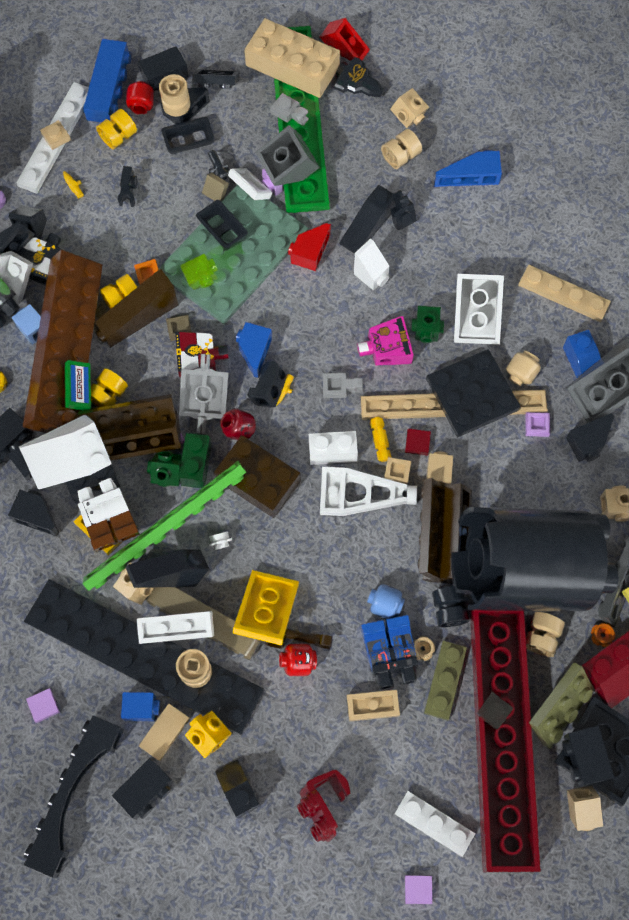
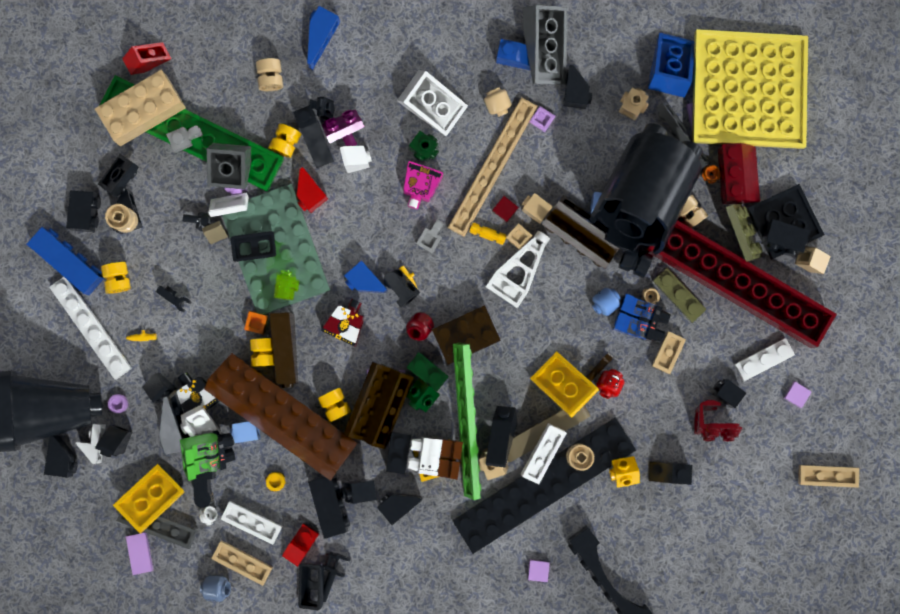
camera: 60 degrees left, 15 degrees up
white slope [19,415,112,489] -> none
tan plate [40,120,71,150] -> none
tile [65,360,91,410] -> none
black brick [112,758,174,820] -> none
blue brick [121,692,160,721] -> none
red head [126,81,154,114] -> none
tan tile [139,704,190,761] -> none
black piece [161,117,214,154] -> none
dark tan tile [166,315,192,341] -> none
light grey plate [178,354,228,434] -> none
white plate [209,532,232,550] -> none
white brick [309,431,358,465] -> none
black rock [334,57,384,97] -> none
tan brick [390,88,429,128] -> none
black plate [426,349,521,438] -> none
clear smoke plate [476,692,513,730] -> none
tan plate [518,265,611,322] -> none
none -> yellow wheel [268,123,302,158]
none -> magenta plate [321,109,364,146]
none -> black brick [712,379,746,409]

